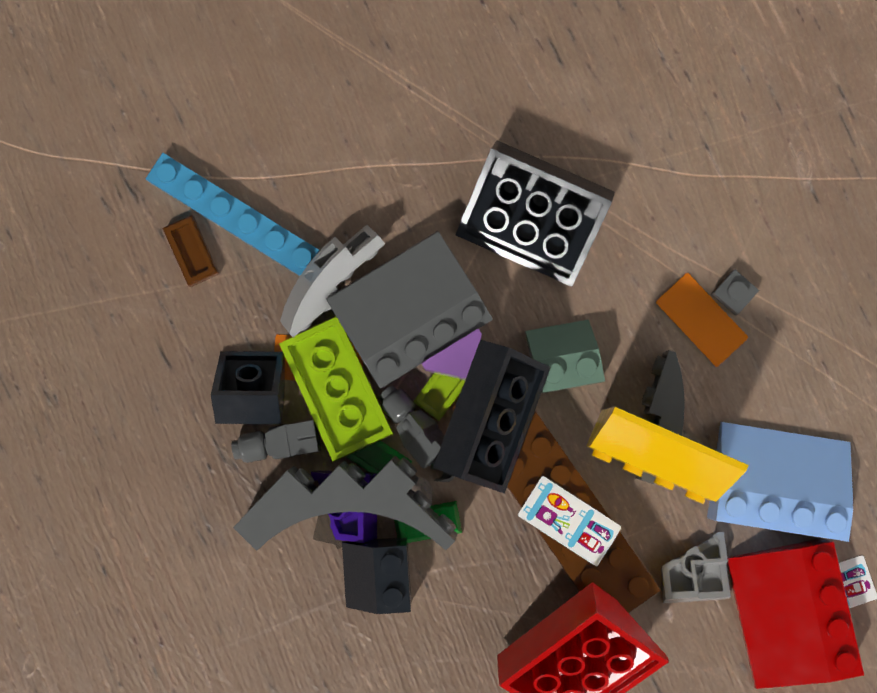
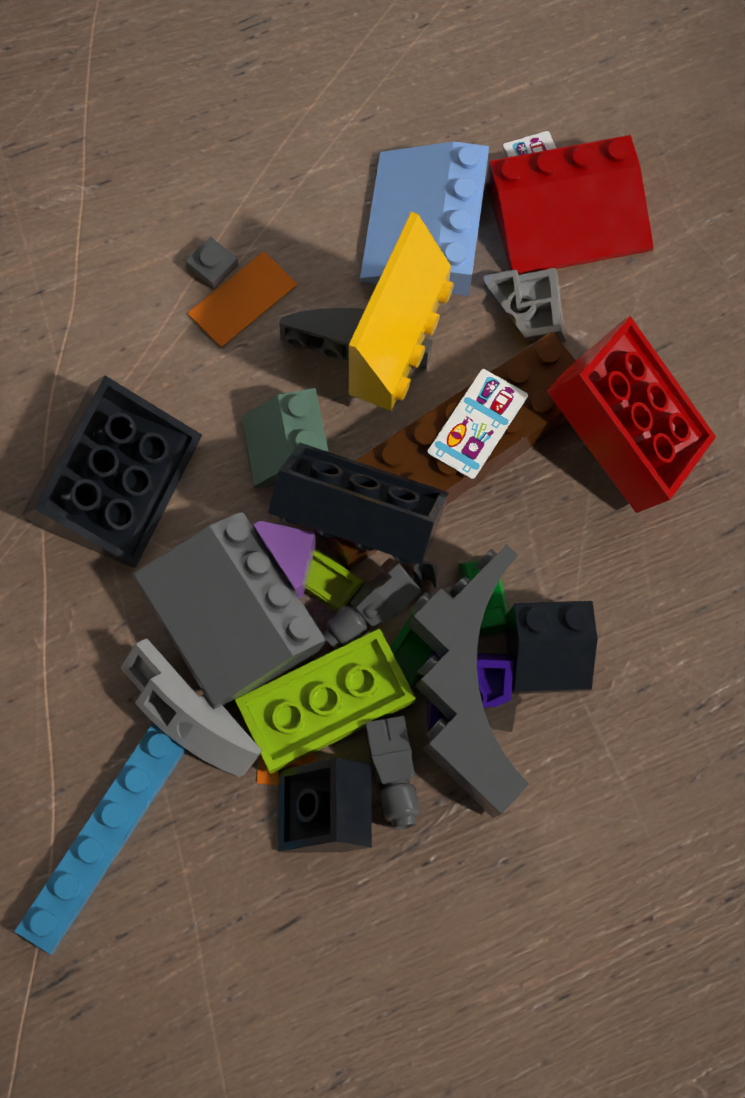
camera: 95 degrees left, 15 degrees down
reddish brown tile [162,215,219,287] -> none

